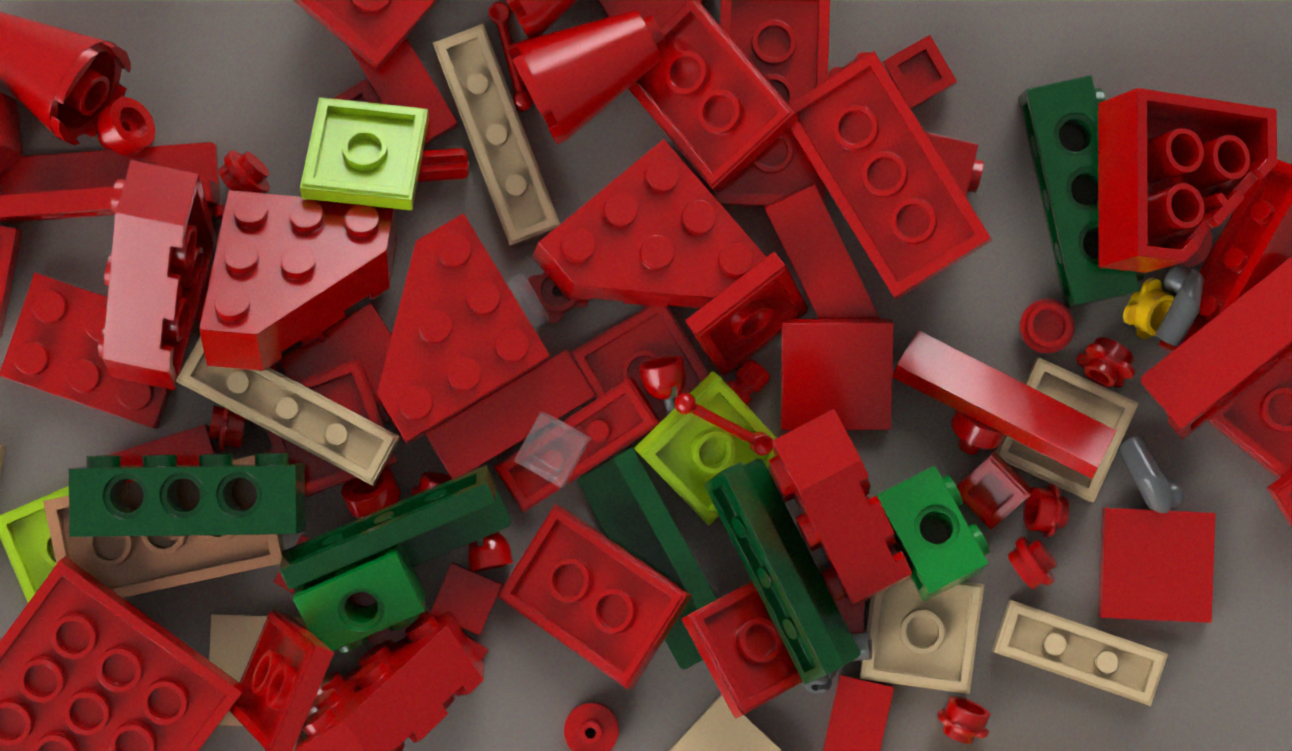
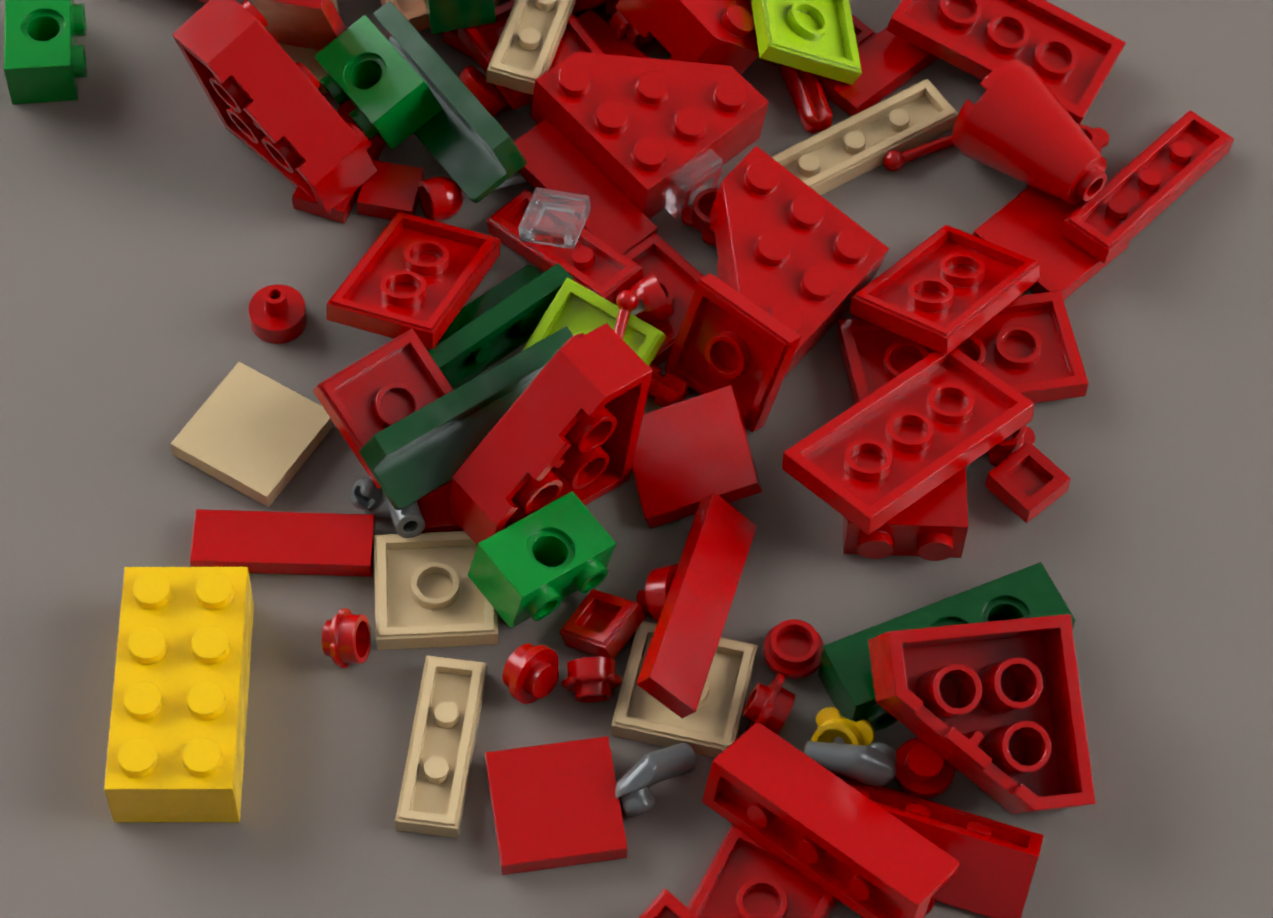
camera: 70 degrees right, 30 degrees down
red cone [506,10,667,145] -> none
red tile [764,182,880,319] -> none

